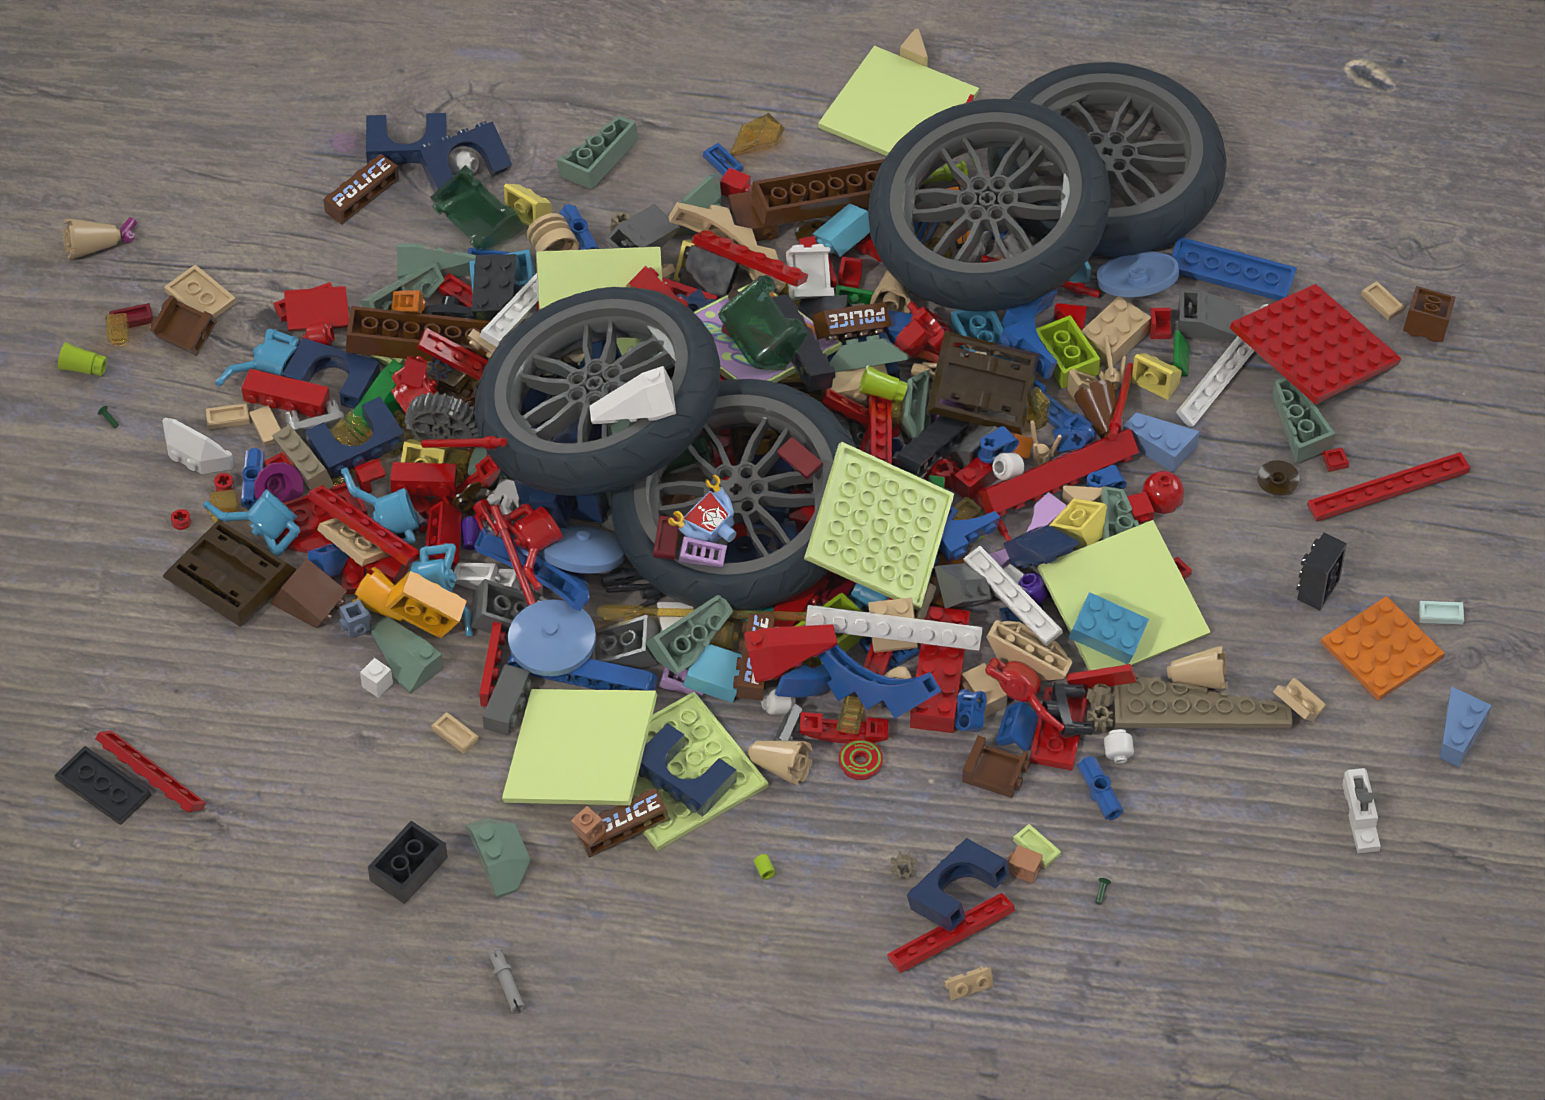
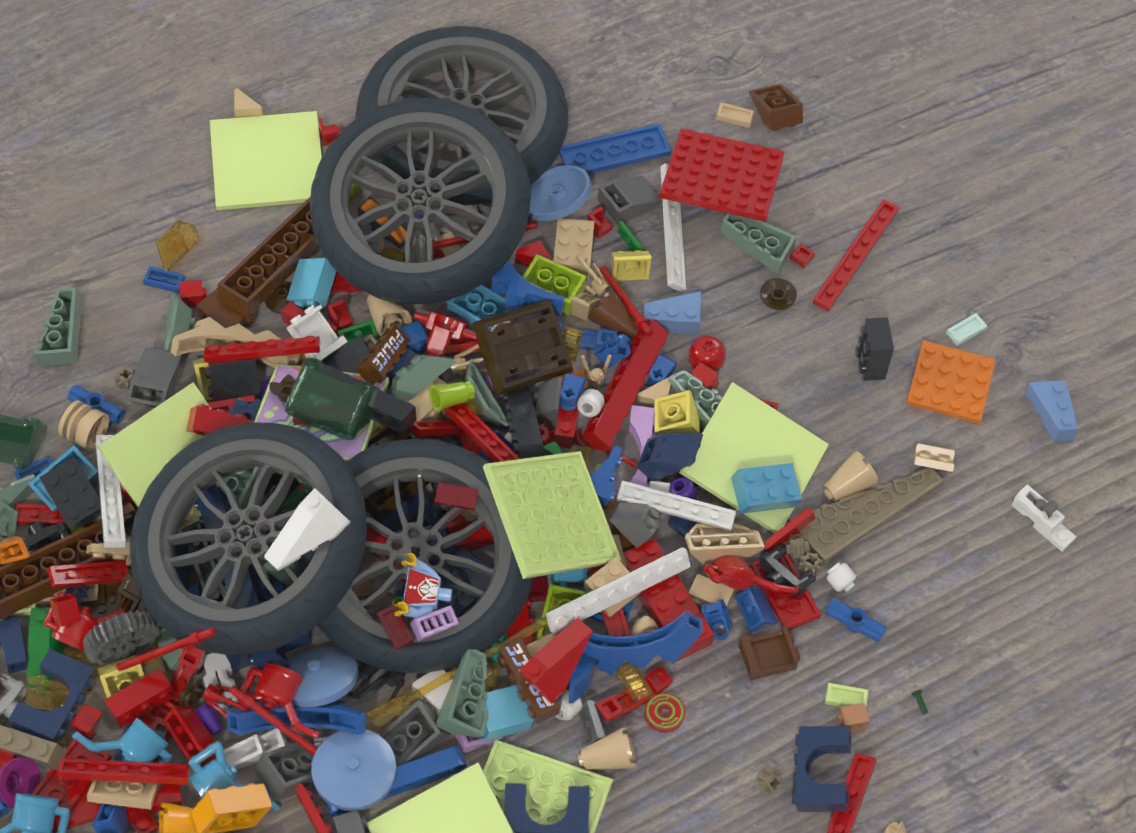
camera: 40 degrees left, 5 degrees up
light yellow slope [504,184,552,226] -> none

